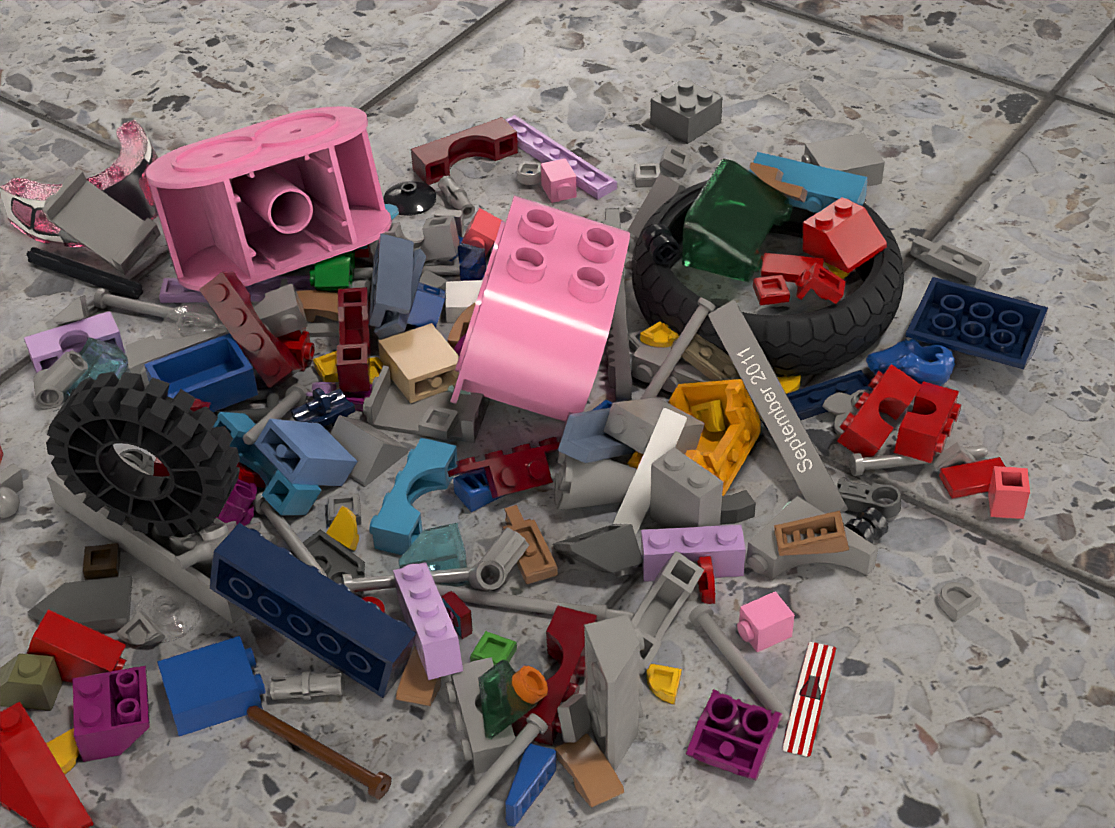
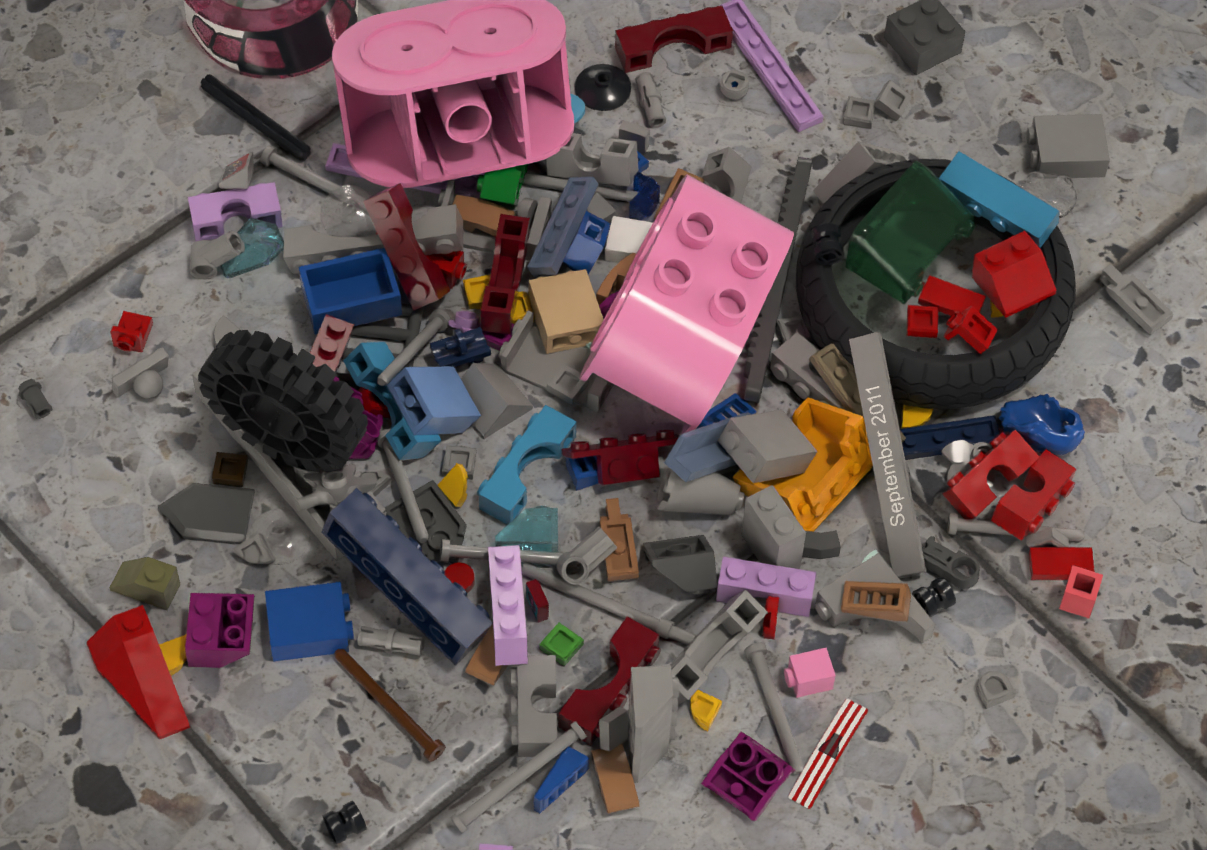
camera: 10 degrees right, 15 degrees up
red slope [27,609,127,683] -> none
light grey panel [42,168,161,275] -> none
sand blue panel [368,233,414,328] -> none
coral brick [460,208,503,258] -> none
clear green slope [478,659,538,739] -> none
orange tile [512,666,548,704] -> none
bright pink brick [541,158,577,203] -> none
white sticker [613,408,687,534] -> none
light grey bar [640,297,716,399] -> none
yellow tile [640,322,679,347] -> none
yellow tile [691,400,726,432] -> none
medium nougat slope [749,162,808,203] -> none
dark blue slope [905,277,1048,370] -> none

